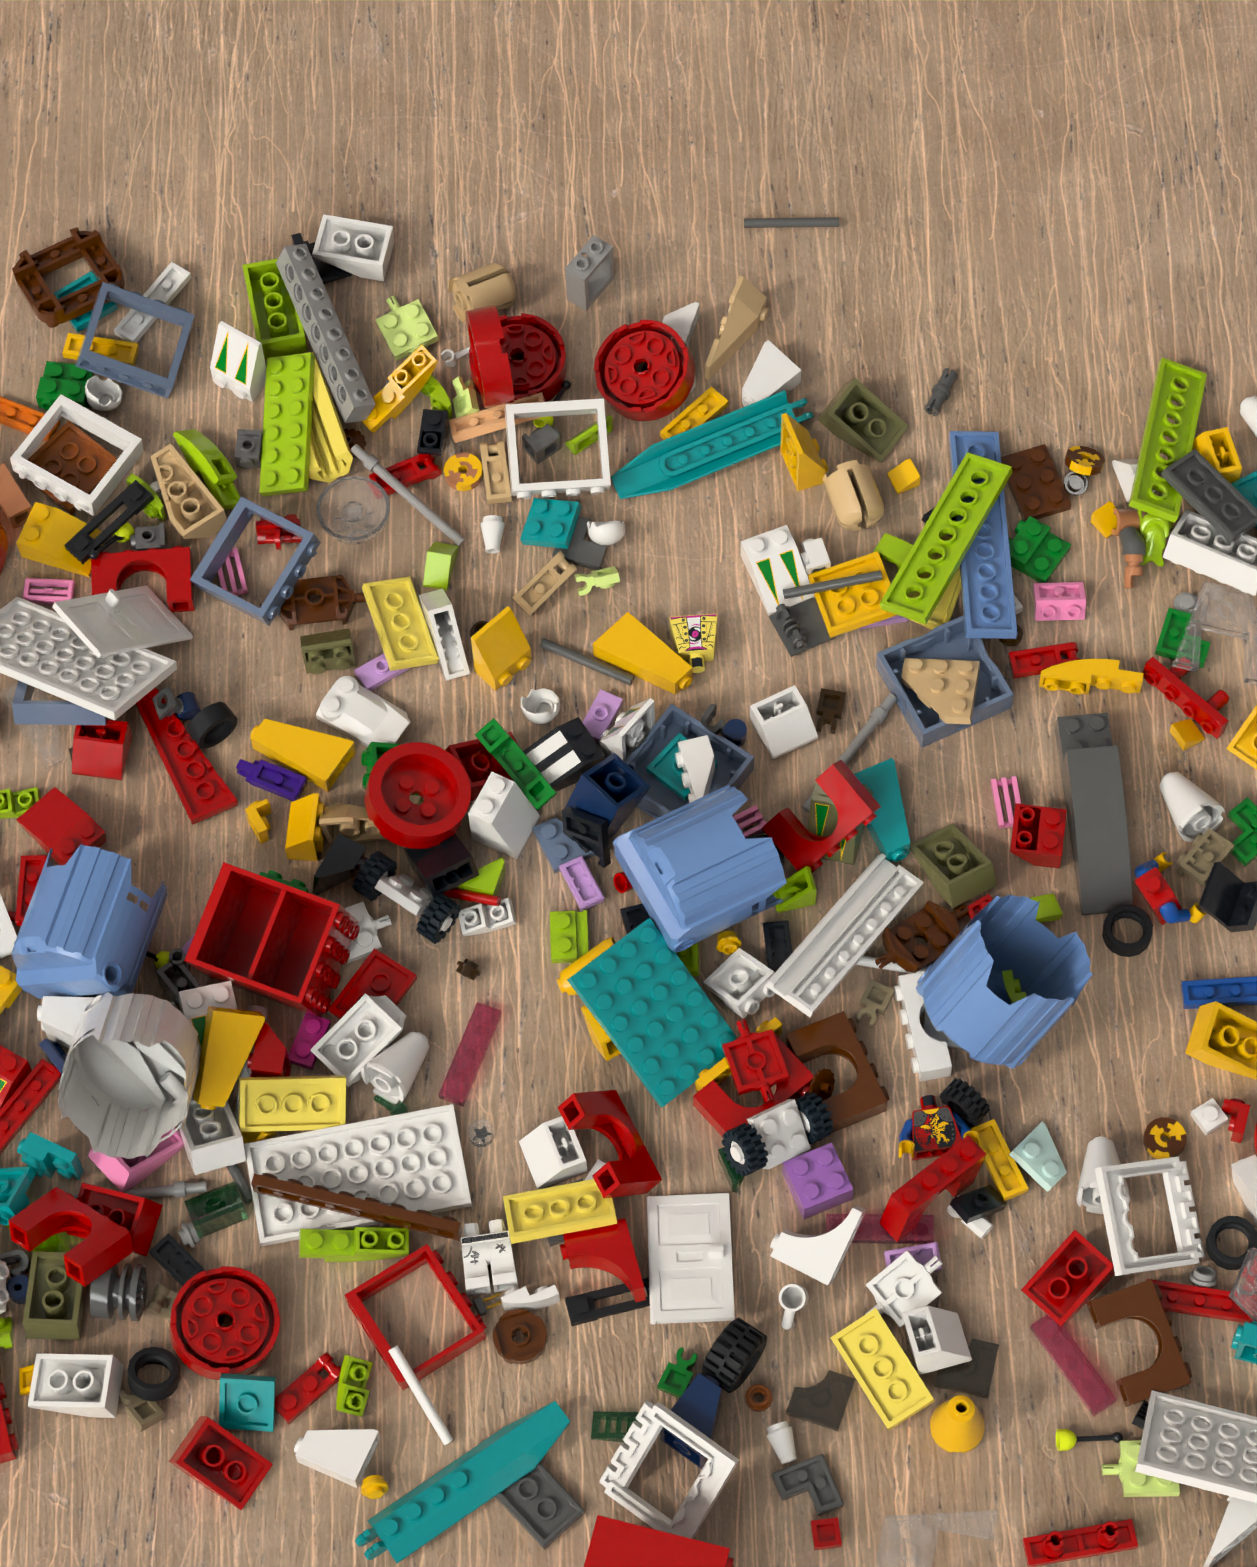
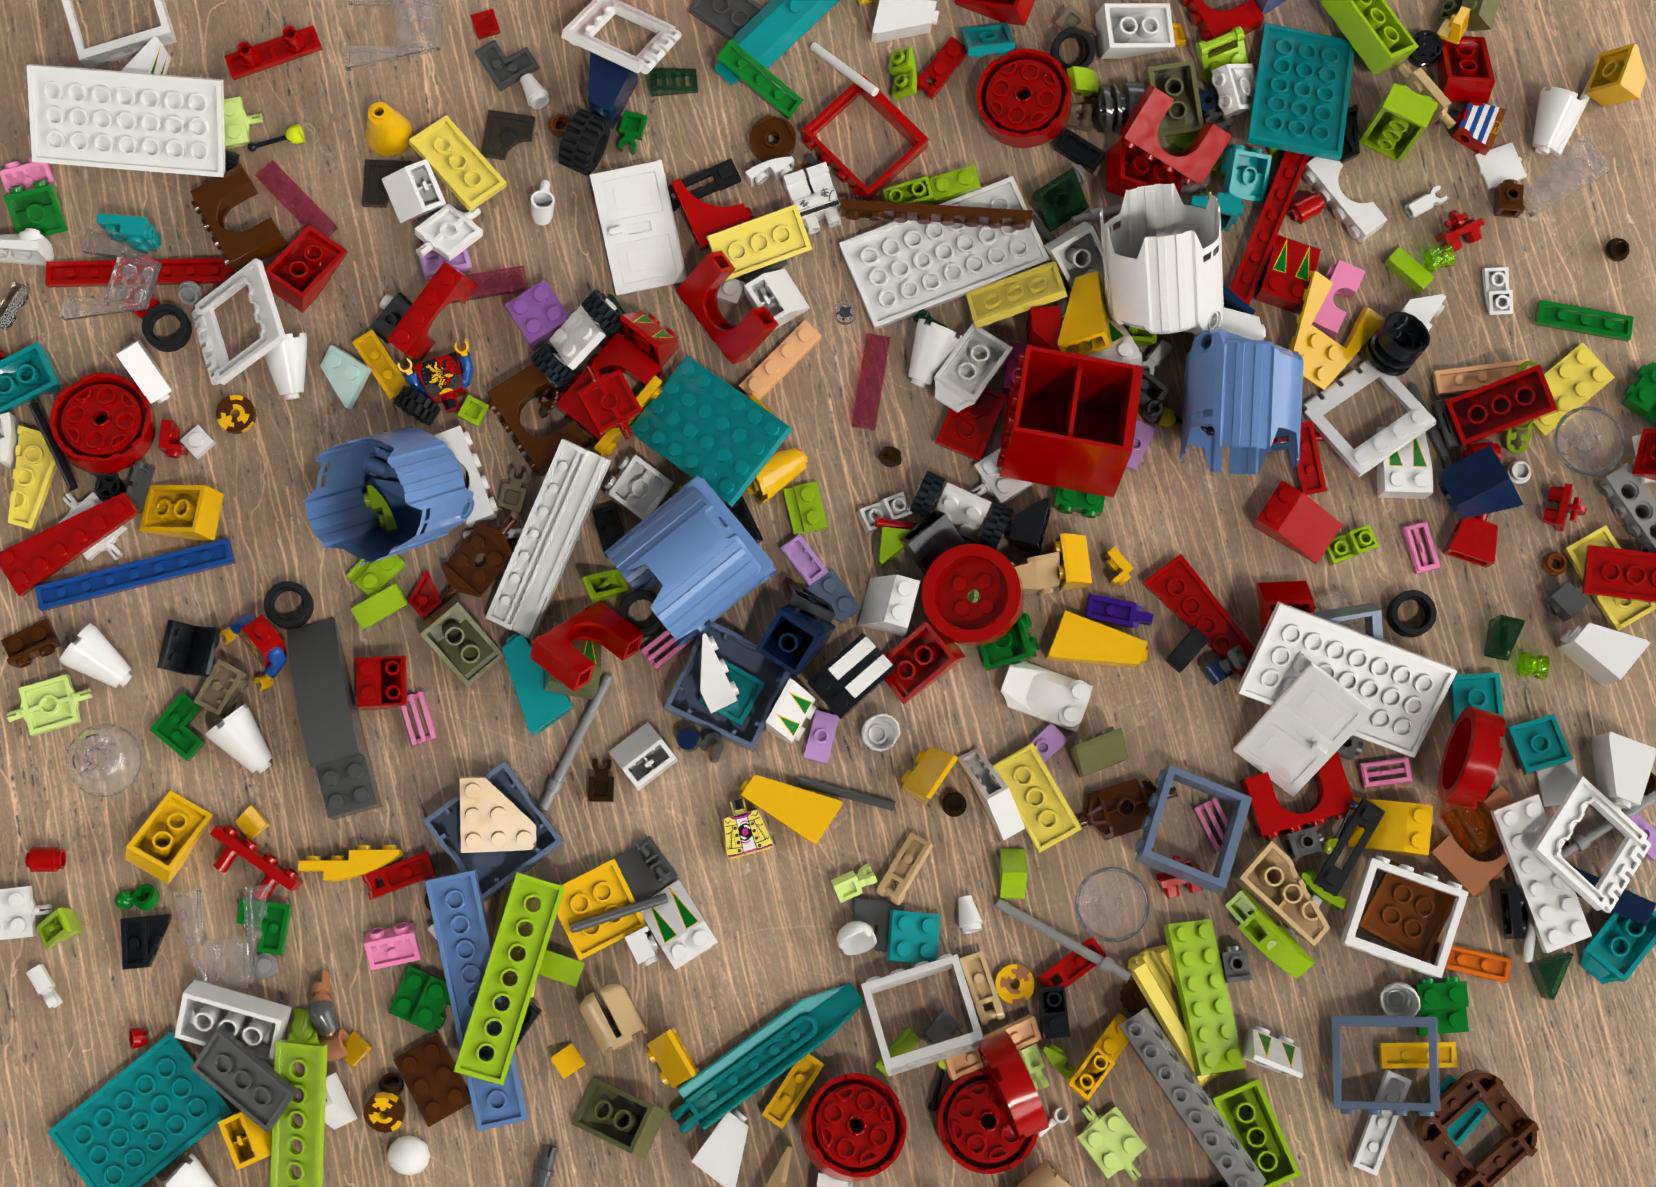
camera: 160 degrees right, 15 degrees up
green slope [475,718,557,810] -> none
white arch [770,1205,867,1285] -> none
none -> white hair [387,1135,430,1175]
none -> lime plate [457,394,490,428]
none -> red slope [619,311,679,367]
none -> green plate [715,39,803,120]
none -> light nougat plate [739,320,822,400]
none -> lime slope [1067,66,1099,97]

